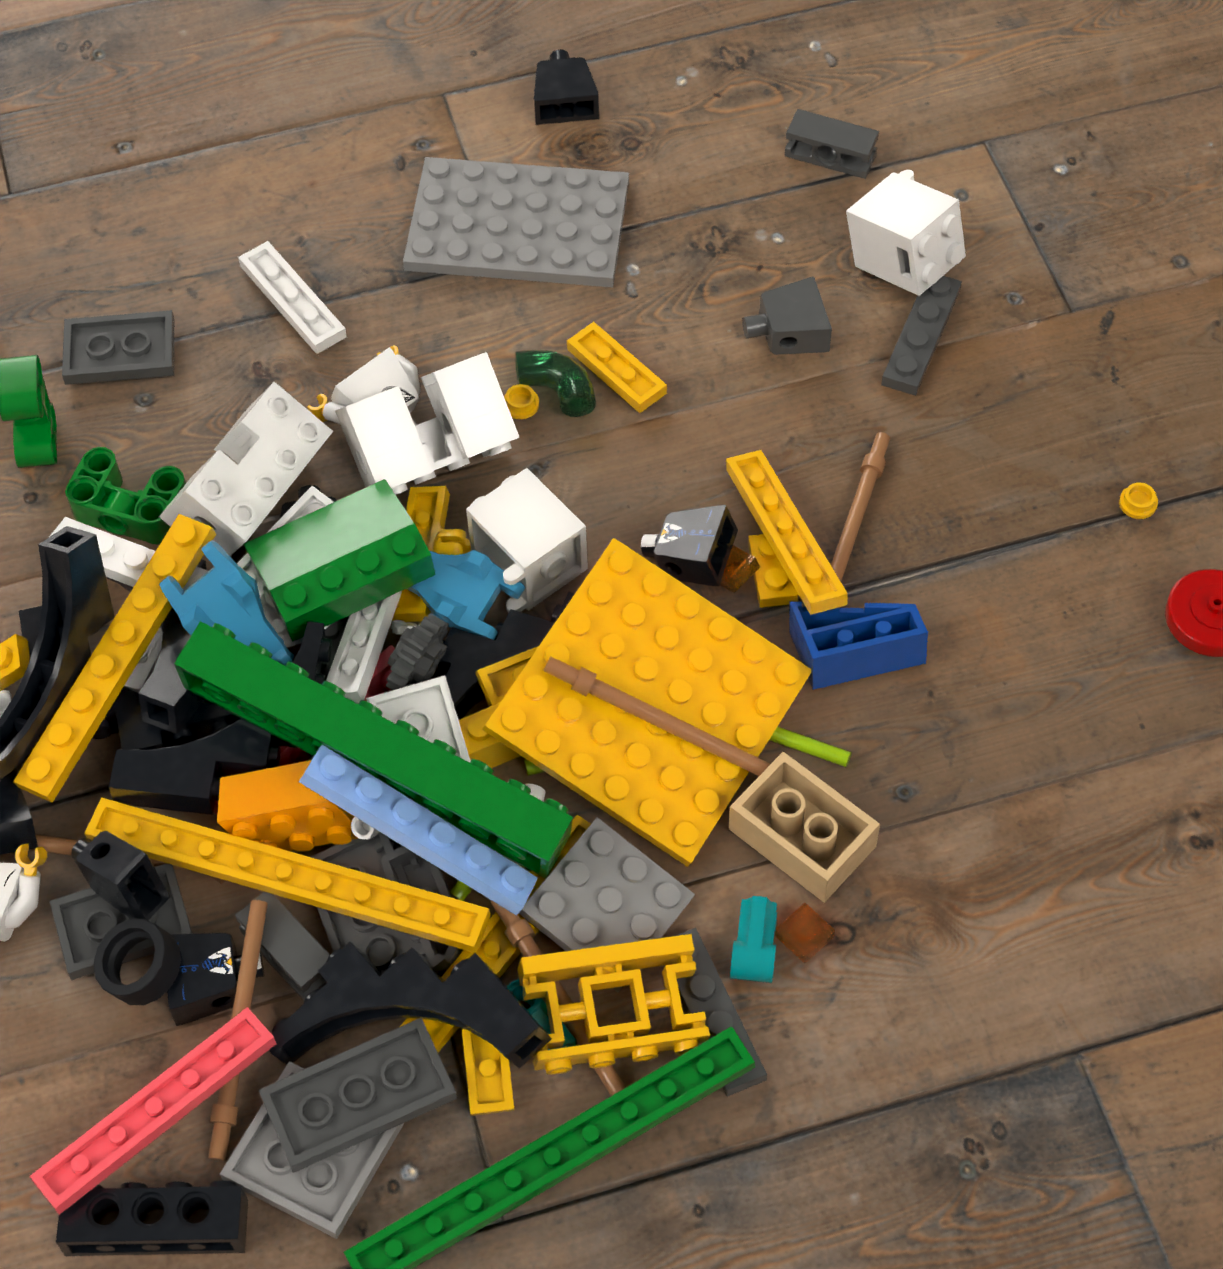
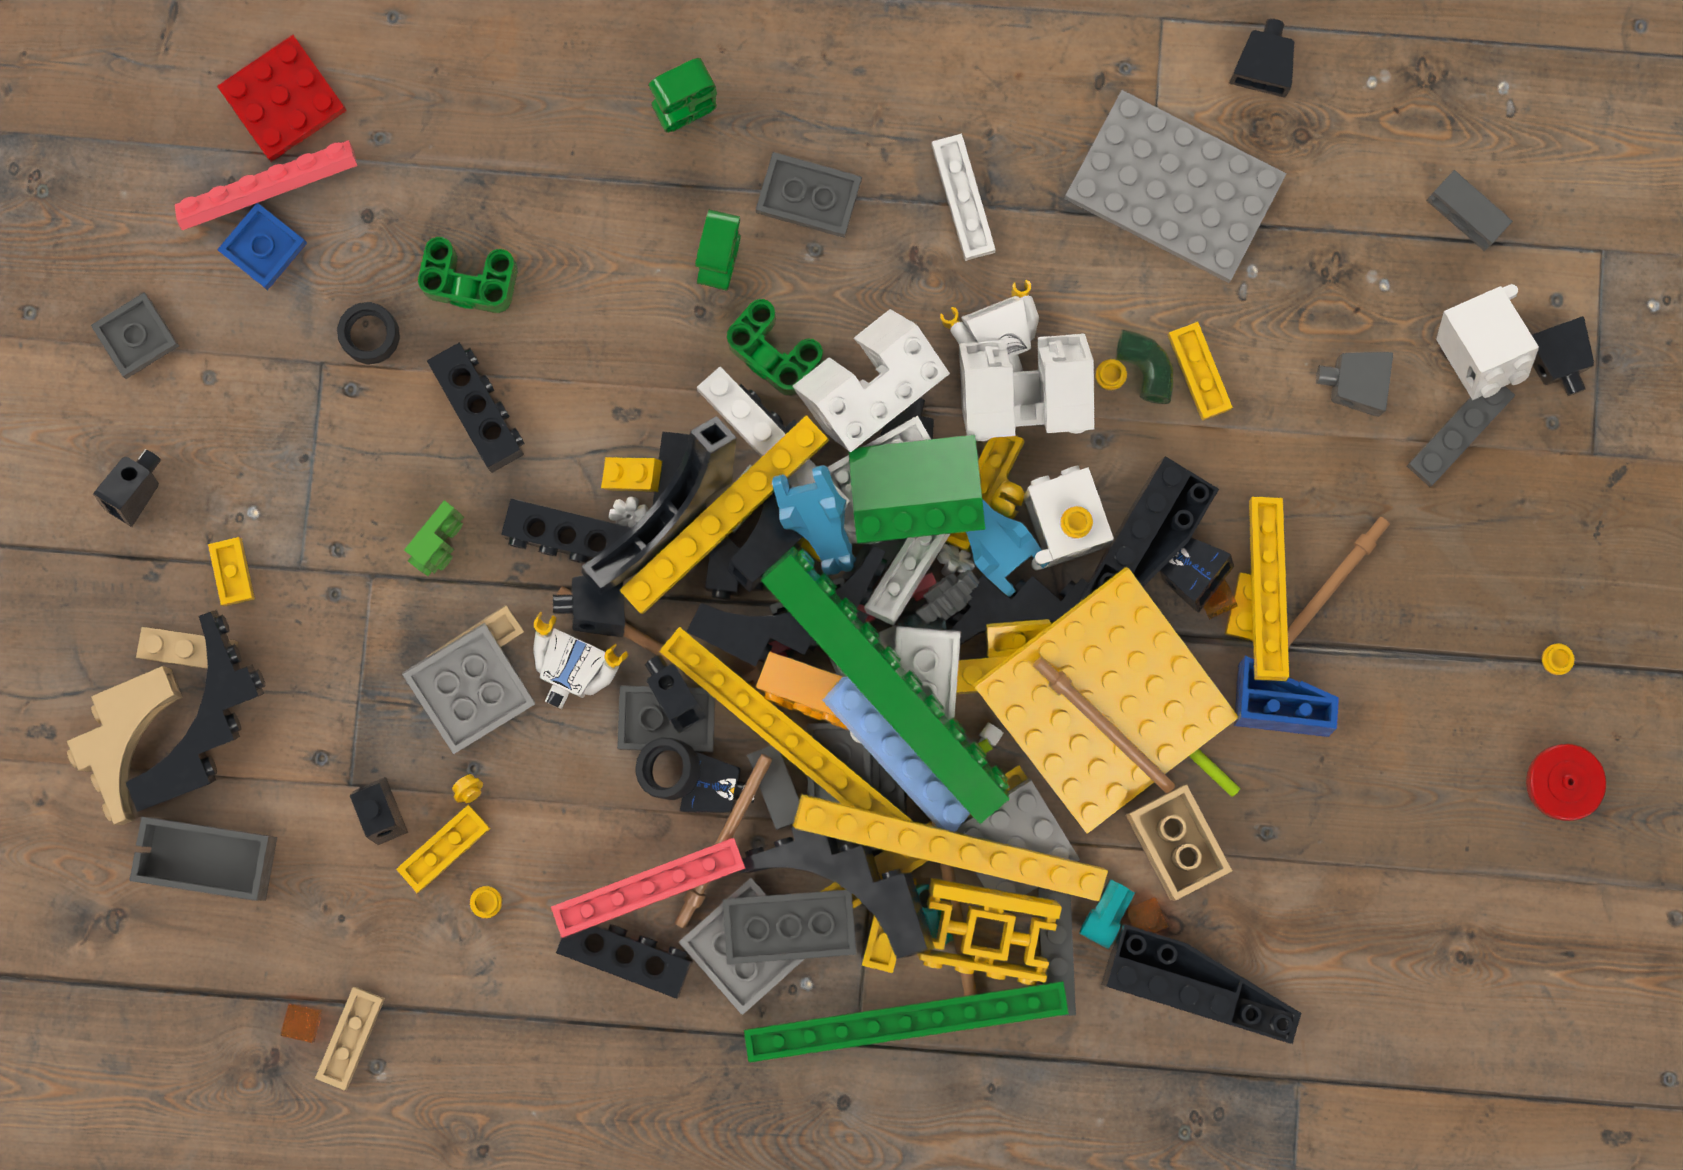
camera: 20 degrees right, 25 degrees up
none -> yellow plate [793,794,1108,901]
none -> yellow plate [1060,506,1093,539]
none -> black wedge [1076,456,1219,605]
none -> black wedge [1101,924,1301,1045]
none -> black torso [1532,316,1594,396]

